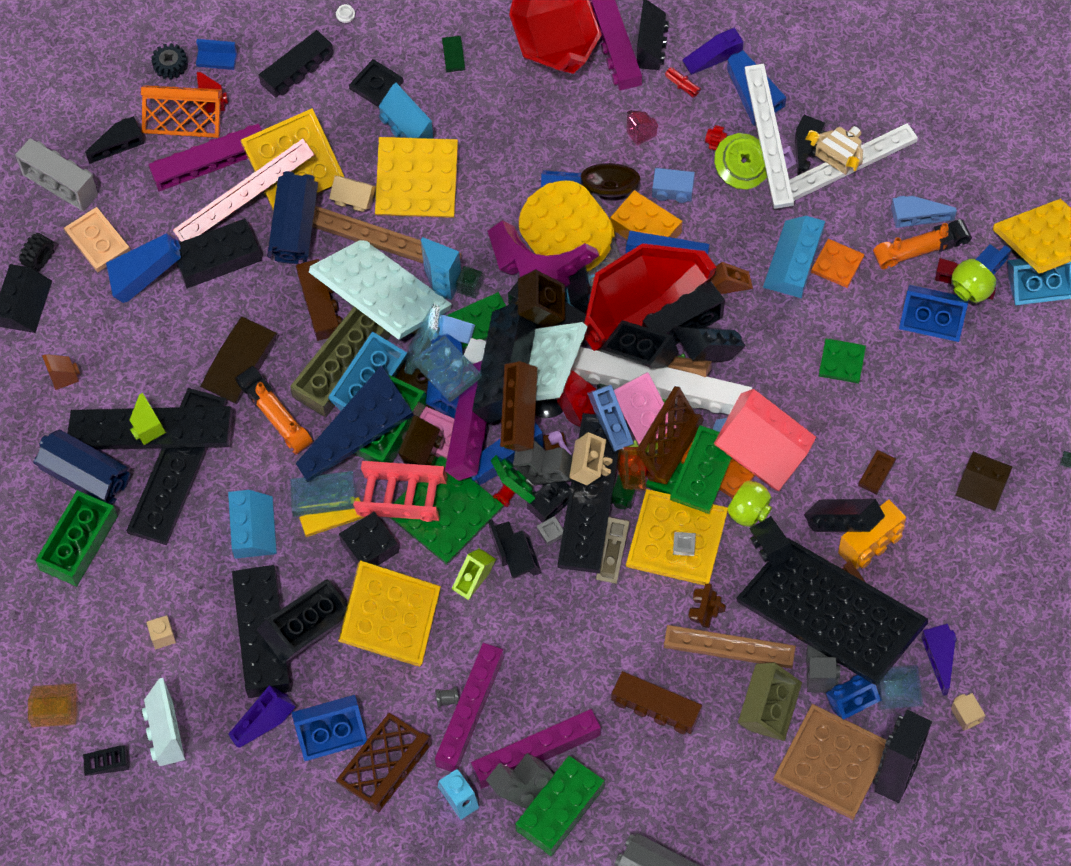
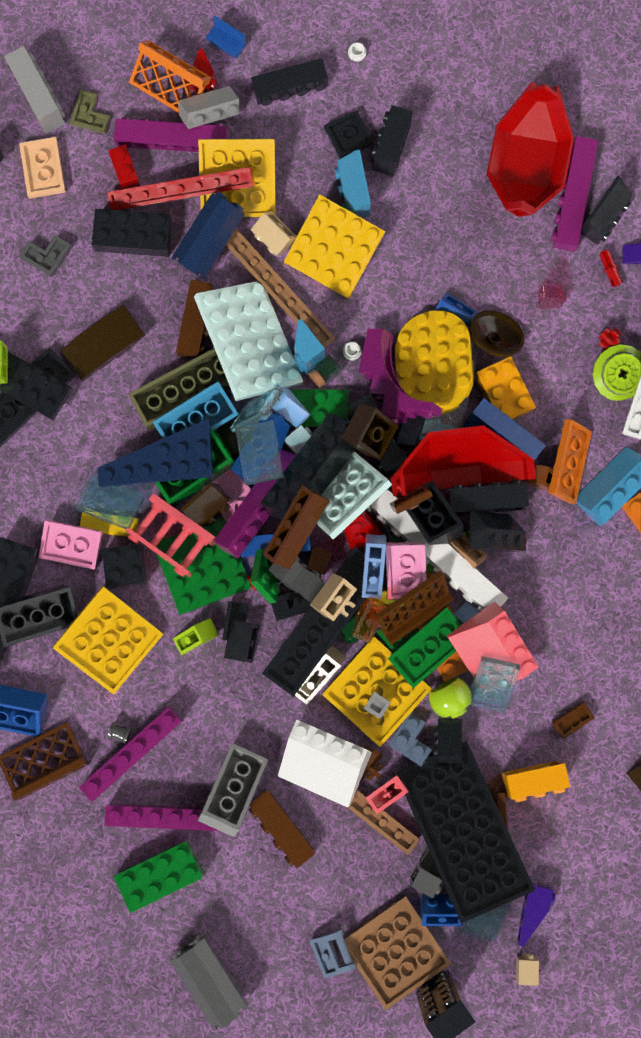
camera: 25 degrees right, 20 degrees up
black slope [85,116,144,164] -> none
blue slope [106,233,181,303] -> none
black wheel [151,43,188,80] -> none
dark azure slope [228,490,277,559] -> none
orange piece [235,366,313,455] -> none
medium azure torso [438,769,479,820] -> none
dark green tile [442,36,465,73] -> none
dark grey brick [486,753,554,809] -> none
light grey plate [537,516,563,546] -> none
lavender hand [548,431,572,455] -> none
medium blue brick [652,168,695,203] -> none
olive slope [738,662,802,741] -> none
black brick [804,499,885,532] -> none
green plate [819,338,866,384] -> none
none -> dark grey plate [19,235,72,277]
none -> bright pink plate [39,520,103,570]
none -> olive tile [70,89,111,134]
none -> red brick [108,144,141,189]
none -> light grey brick [178,86,239,129]
none -> light grey brick [198,743,268,837]
none -> white slope [278,719,372,808]
none -> nougat tile [308,369,325,388]
none -> sand blue plate [309,928,357,979]
none -> white plate [343,342,362,361]
none -> coral slope [366,775,409,814]
none -> black brick [371,105,413,177]
none -> sand blue plate [388,713,432,767]
none -> reddish brown plate [390,486,432,514]
none -> clear light blue plate [470,656,520,713]
none -> orange plate [548,419,592,504]

